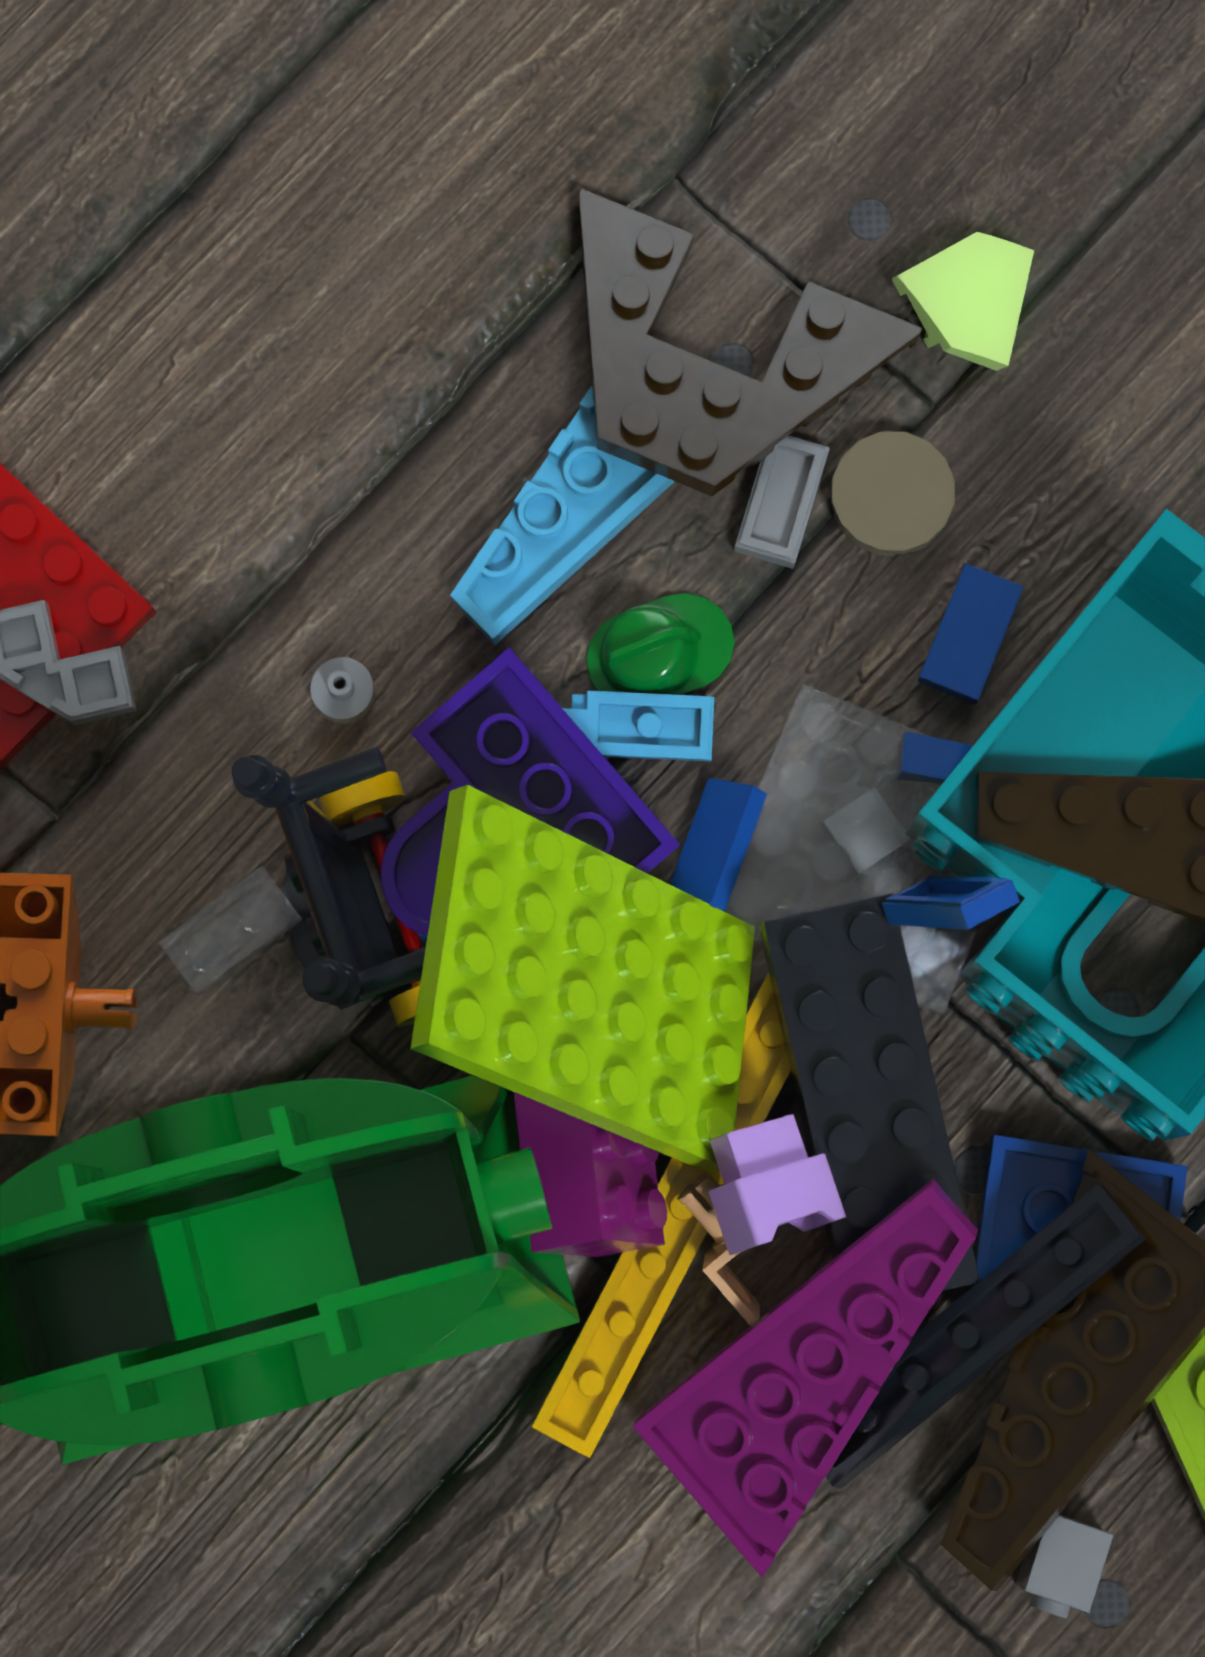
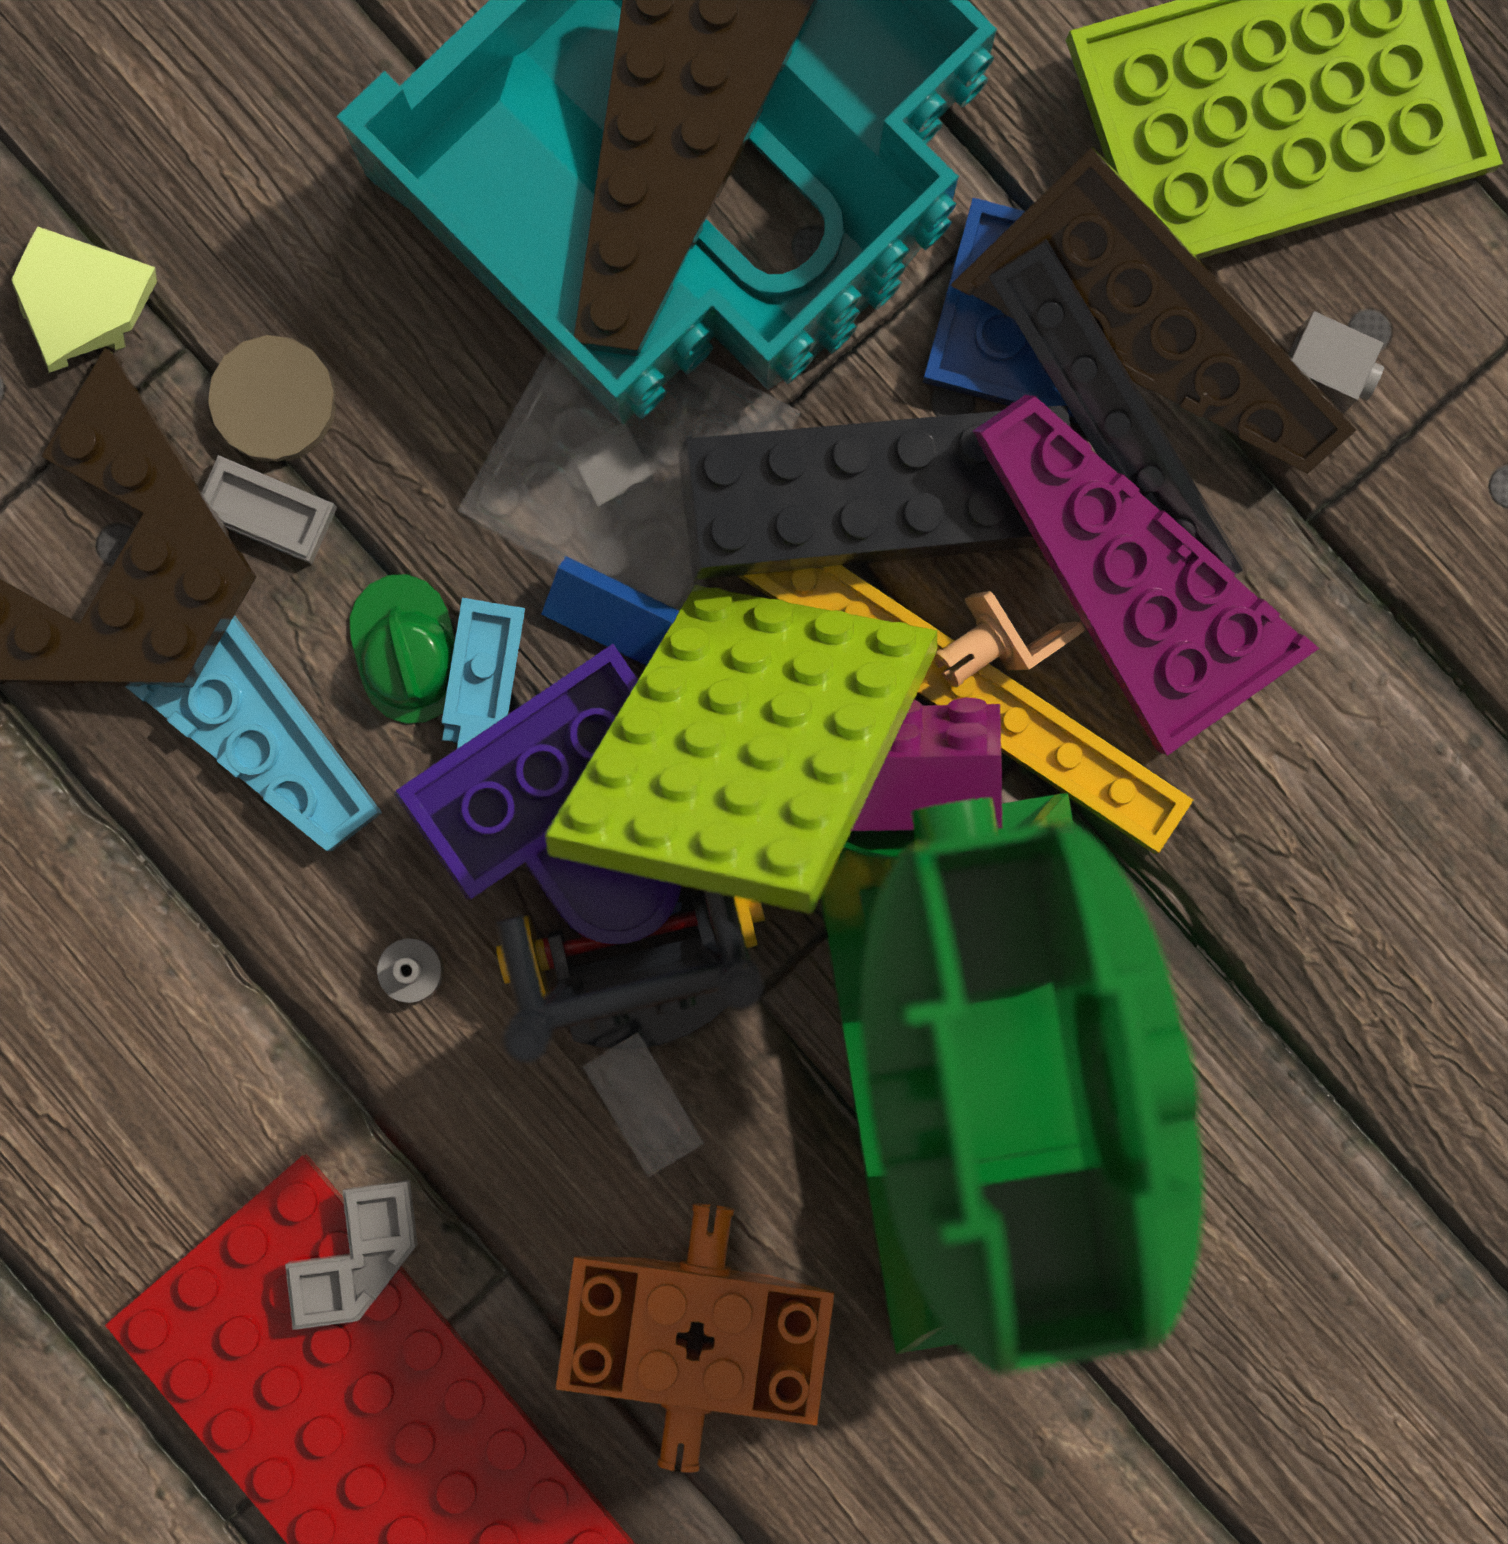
camera: 85 degrees left, 5 degrees up
lavender piece [708,1114,846,1256] -> none
blue tile [882,875,1020,930] -> none
blue piece [897,732,973,784] -> none
blue tile [917,563,1024,705] -> none

